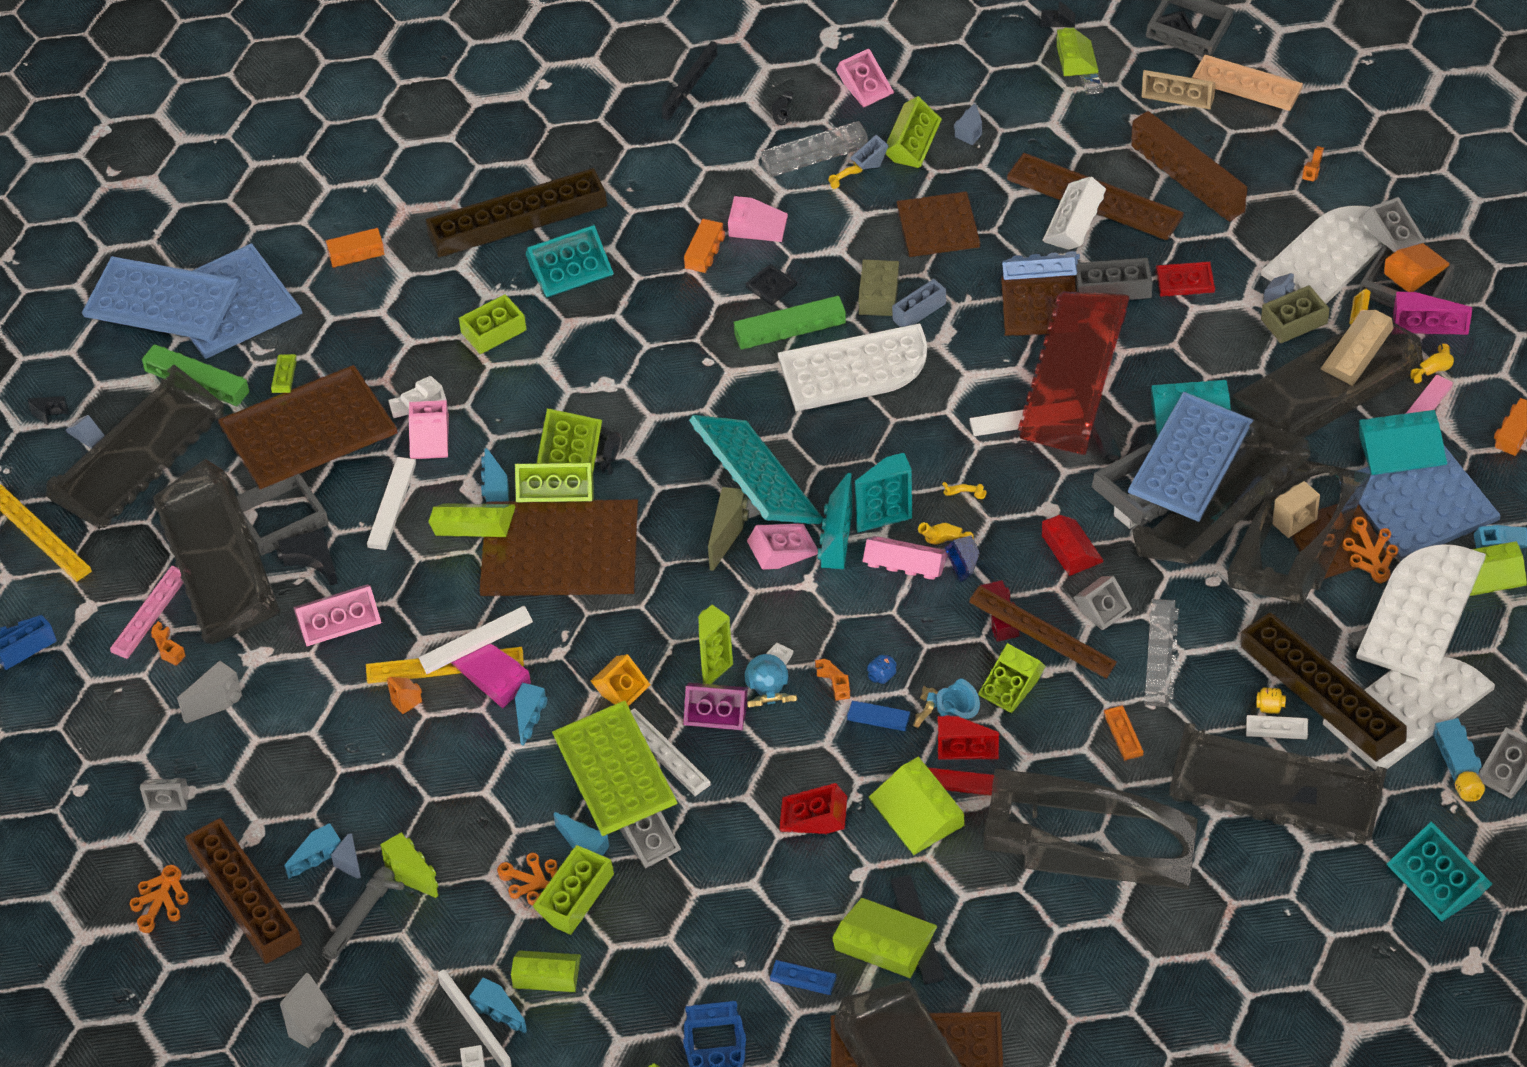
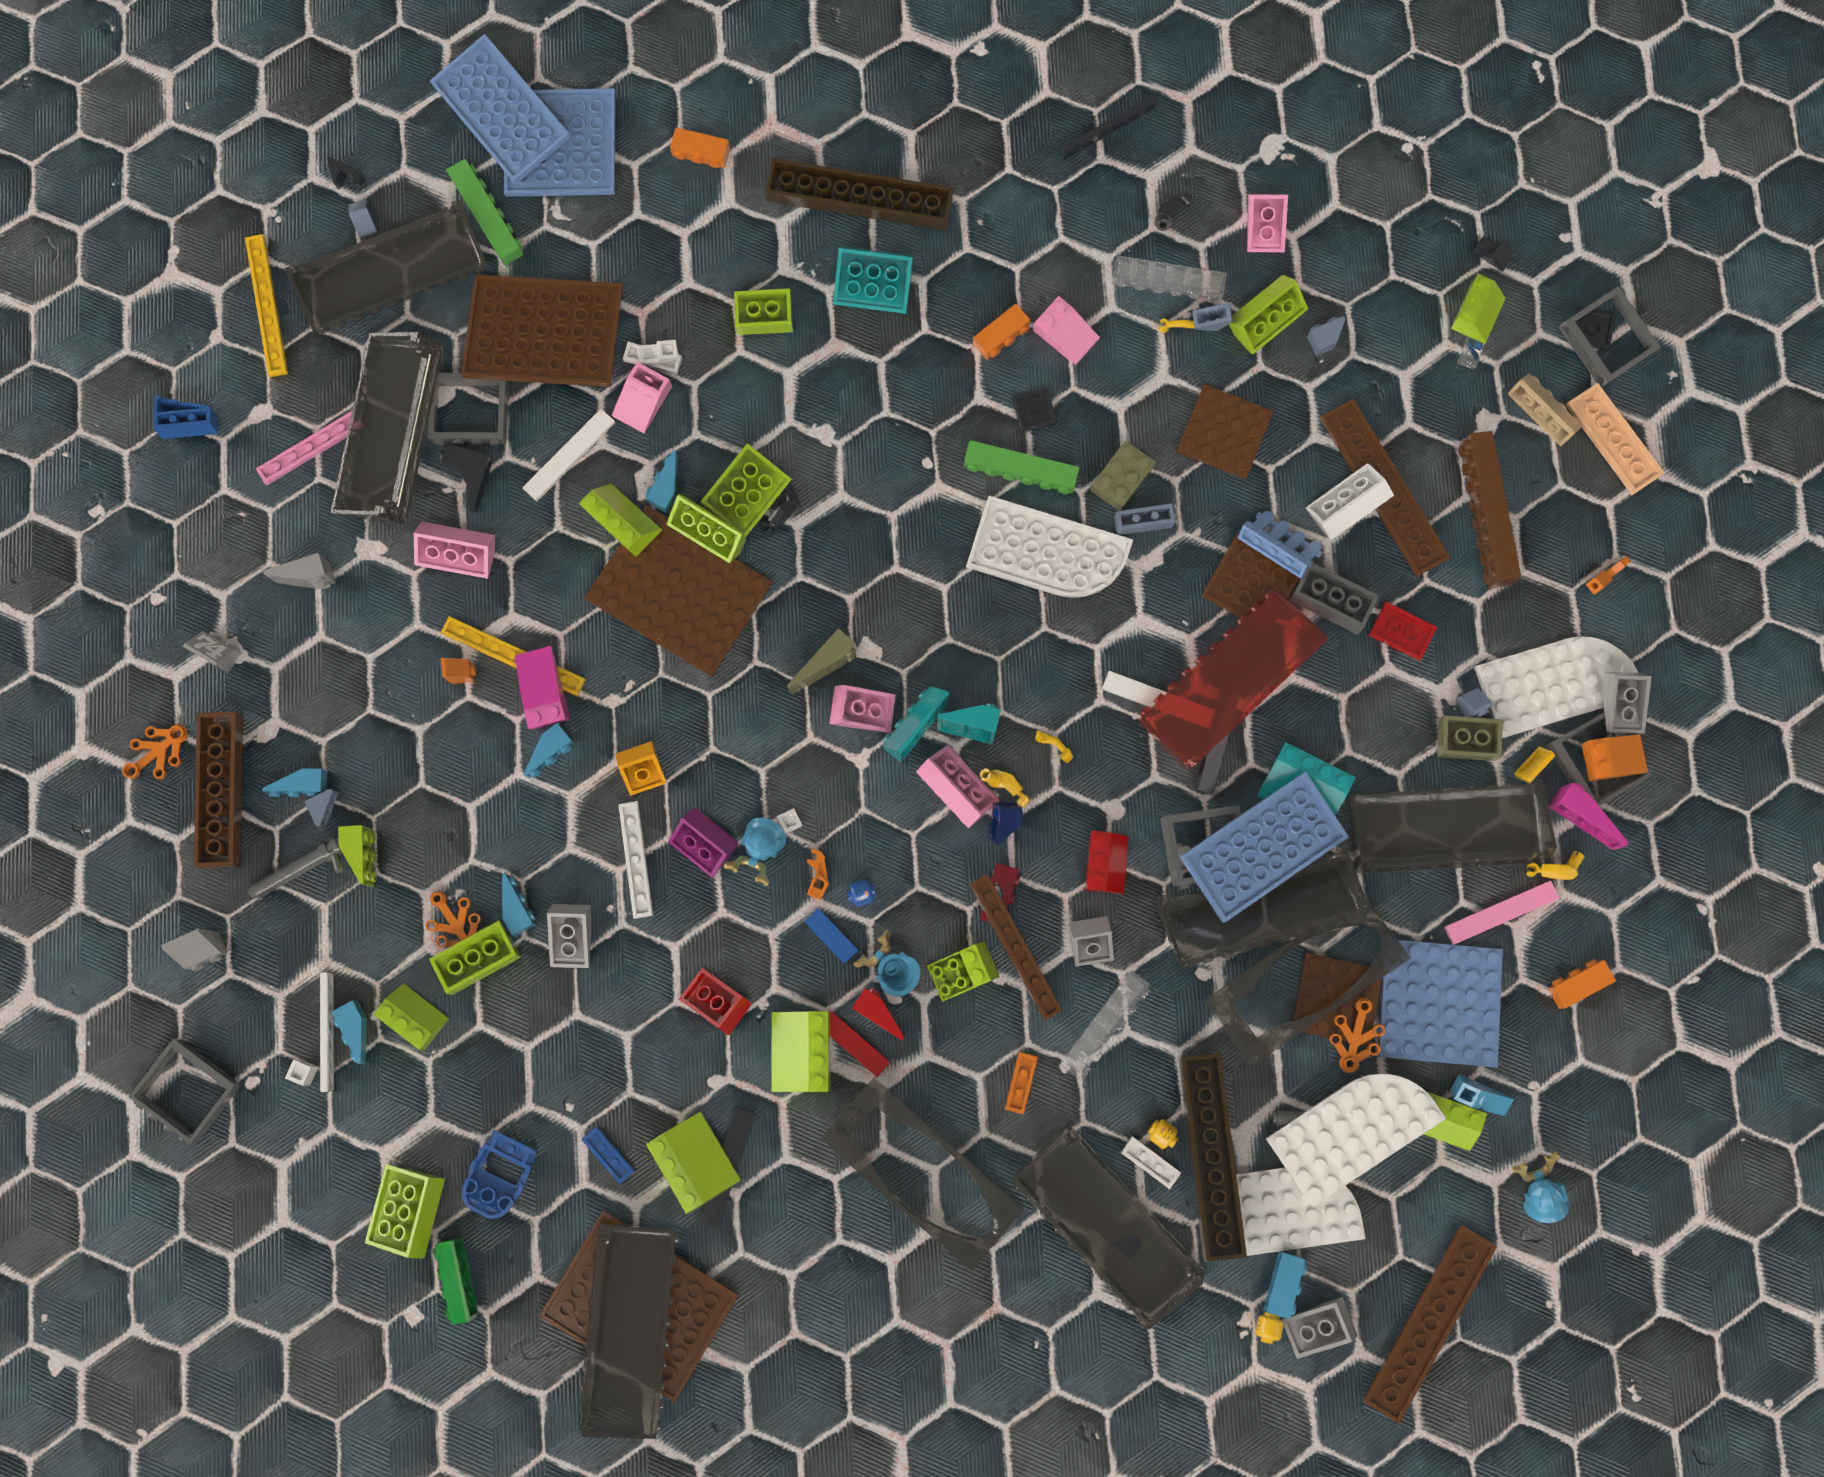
camera: 30 degrees right, 30 degrees up
orange piece [151,621,186,666] -> none
lime tile [271,354,297,393] -> none
white tile [418,606,533,674] -> none
lime plate [552,700,678,836] -> none
teal plate [689,415,823,524] -> none
lime slope [698,605,733,684] -> none
tan brick [1273,481,1320,538] -> none
tan slope [1321,310,1393,386] -> none
teal slope [1359,410,1447,475] -> none
teal slope [1387,821,1492,922] -> none

